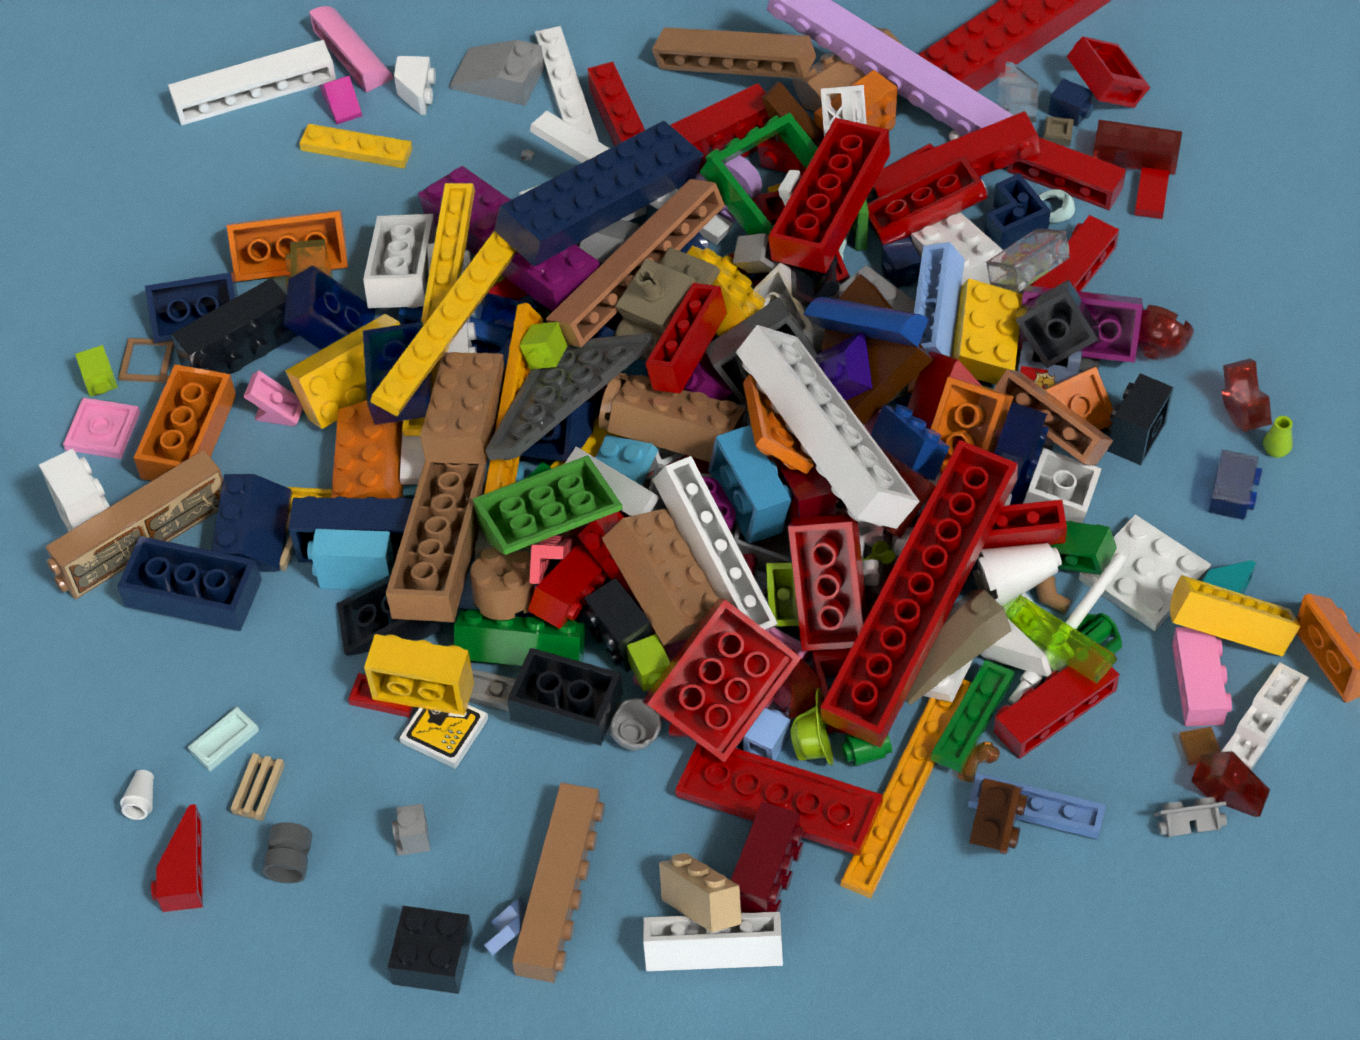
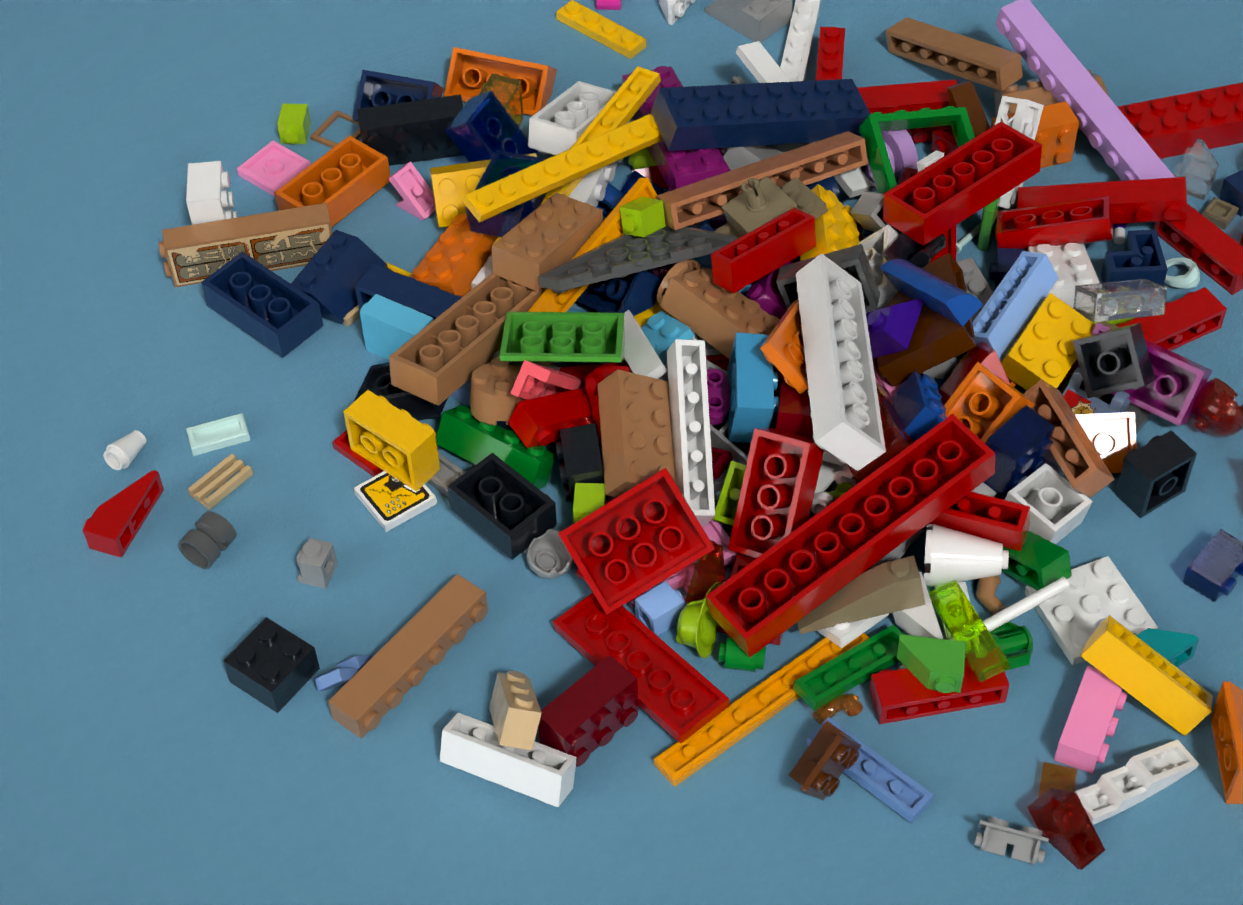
camera: 25 degrees right, 5 degrees down
none -> bright green slope [897,634,966,693]

